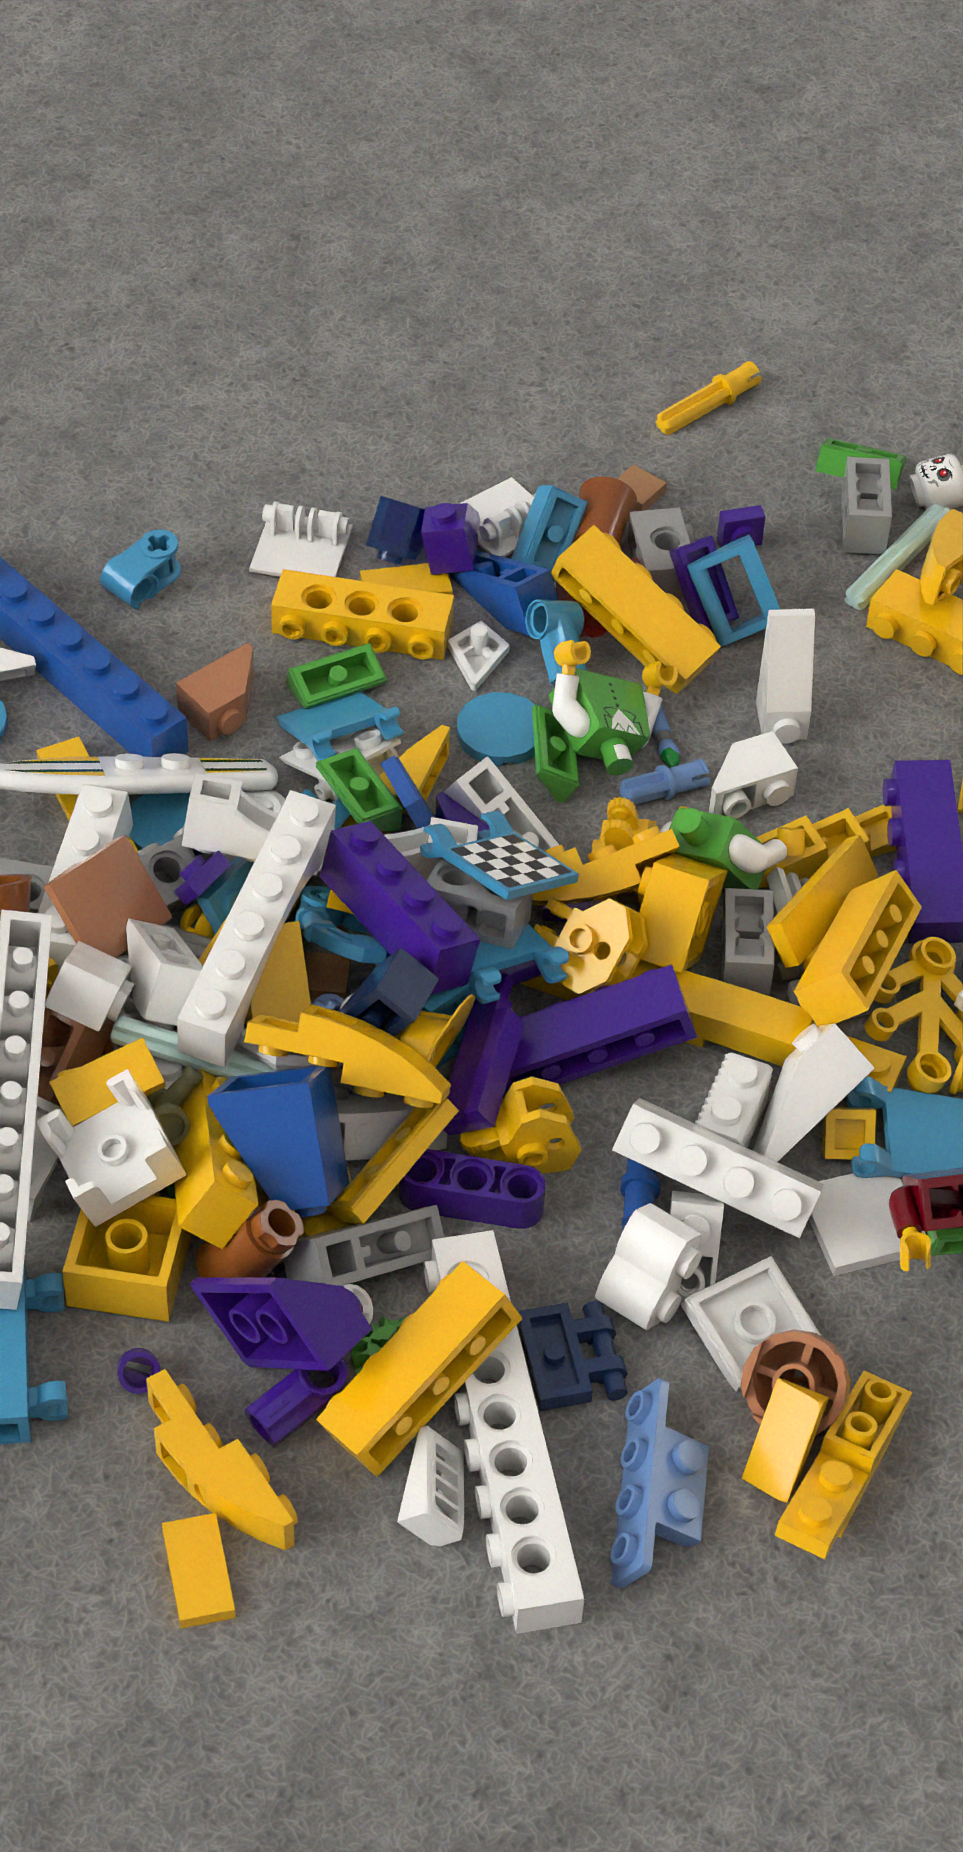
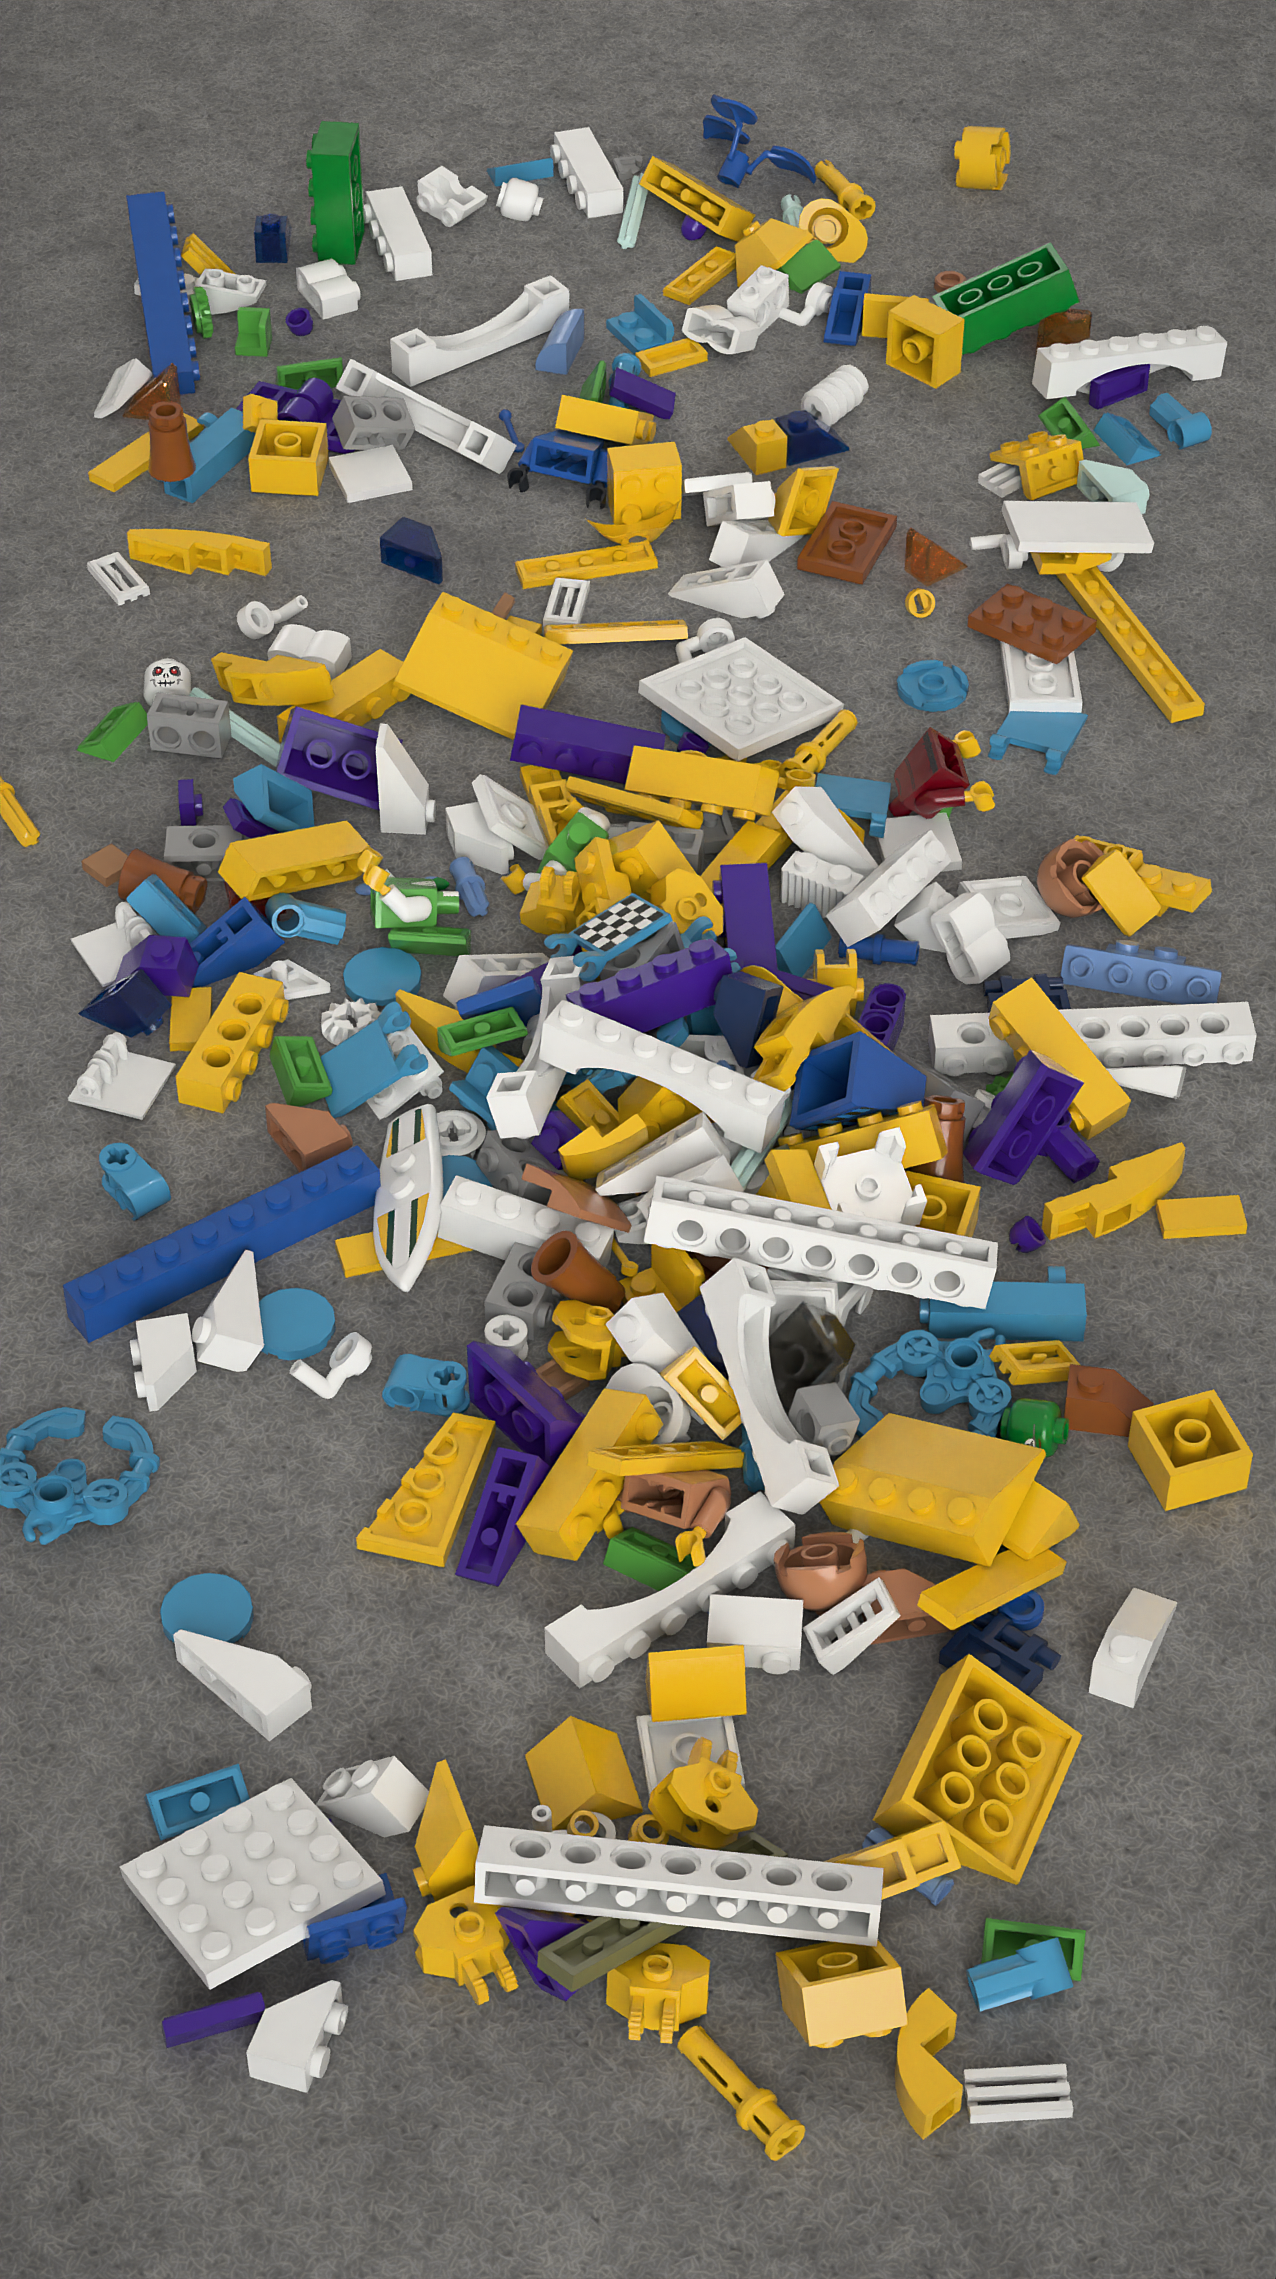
camera: 80 degrees left, 5 degrees down
none -> dark purple slope [276,706,403,811]
none -> white gear [321,998,381,1046]
none -> white tile [472,774,549,860]
none -> yellow slope [558,1113,650,1180]
none -> dark azure slope [775,903,832,977]

